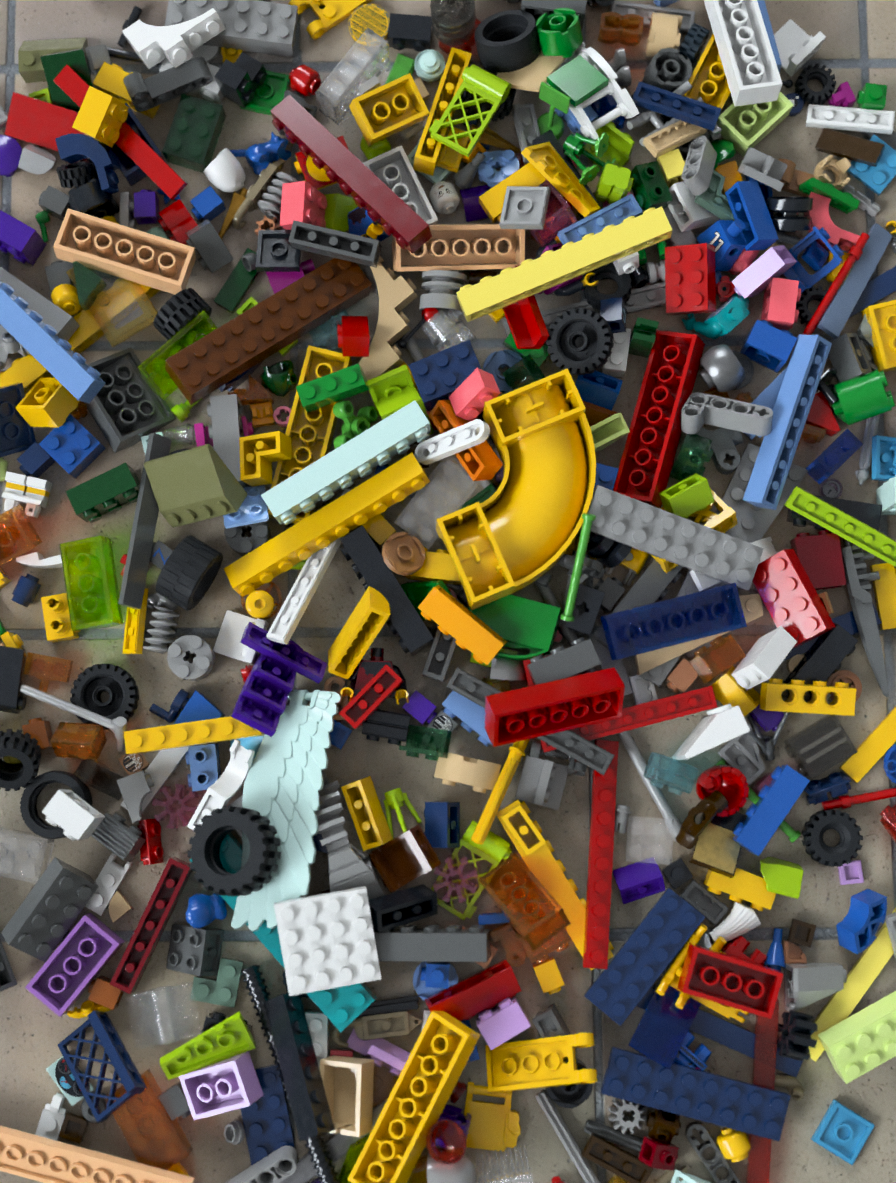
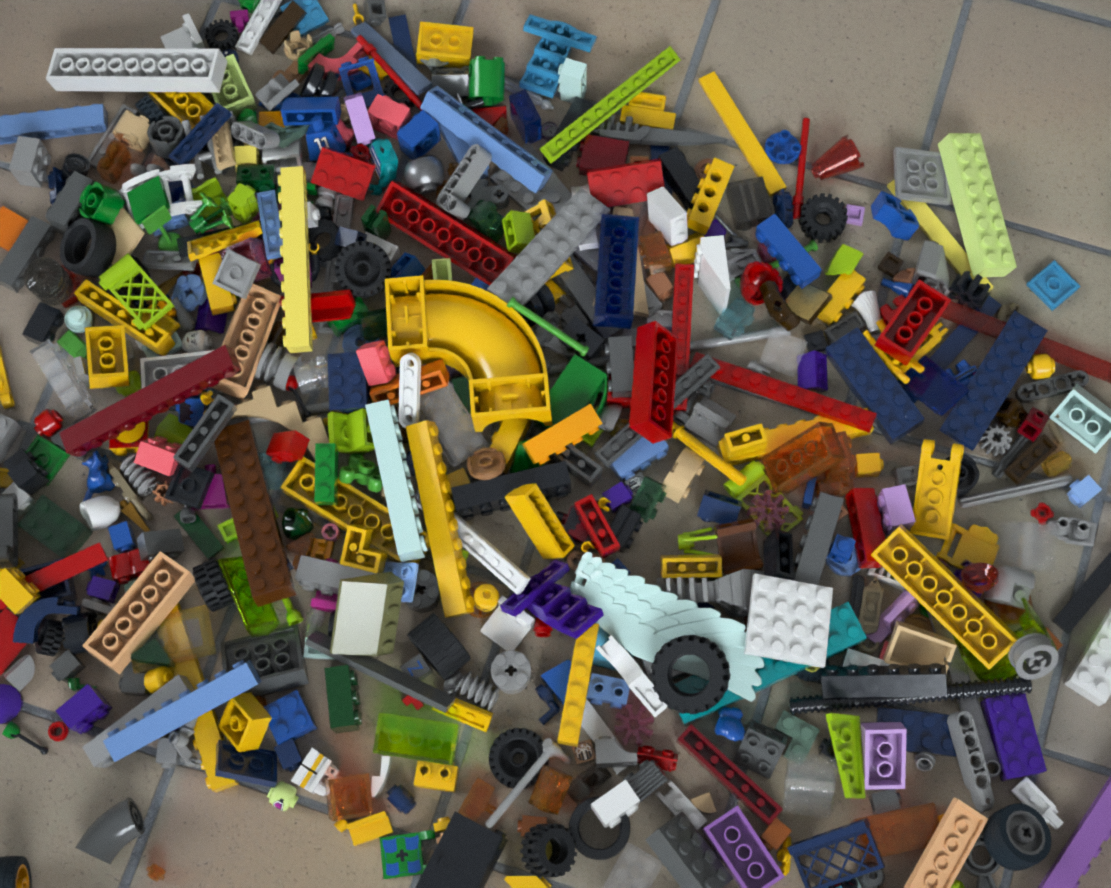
camera: 70 degrees left, 10 degrees down
tile [349,4,390,47] -> none

